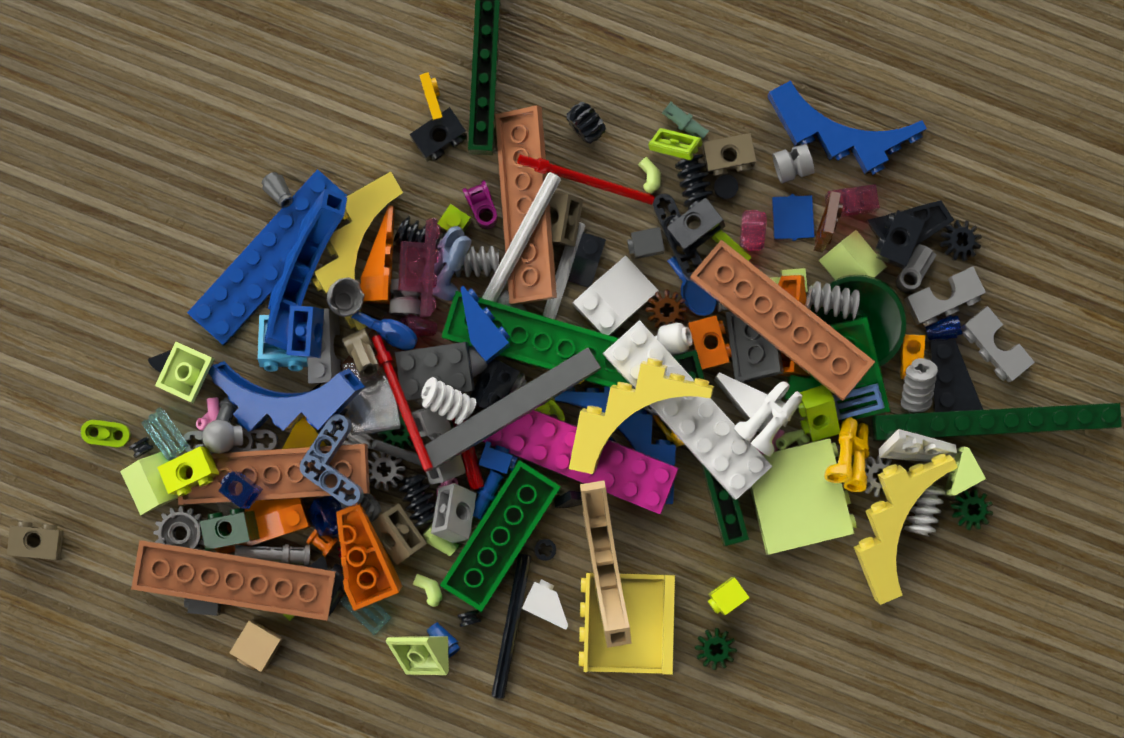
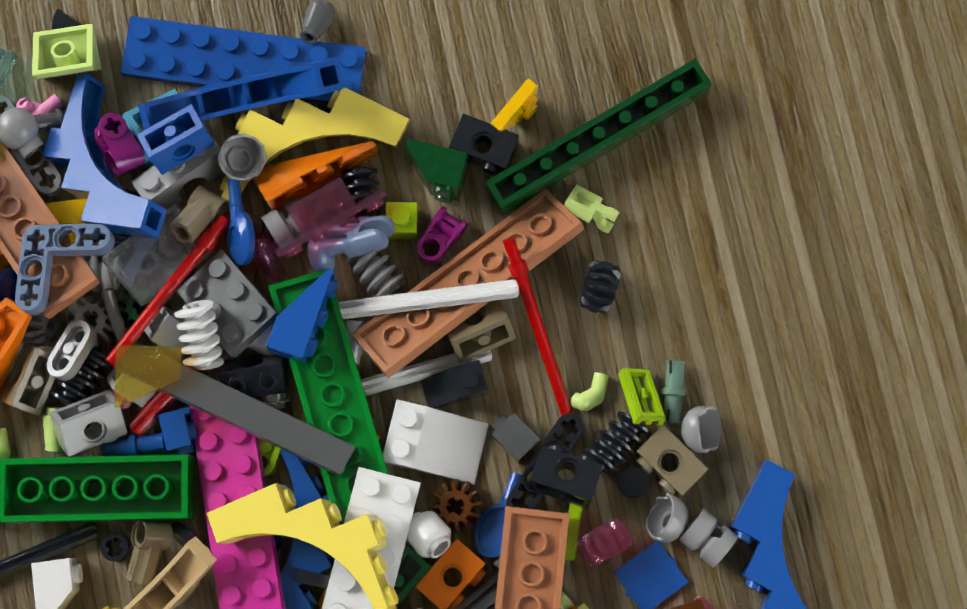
camera: 65 degrees right, 5 degrees down
none -> light grey plate [47,320,97,381]
none -> magenta piece [94,113,145,176]
none -> clear yellow wing [114,345,182,408]
none -> dark tan piece [126,520,173,585]
none -> black tile [291,567,330,589]
none -> dark green slope [405,138,469,204]
none -> yellowish green plate [564,184,619,233]
none -> light grey hair [646,492,689,543]
none -> light grey hair [681,406,721,453]

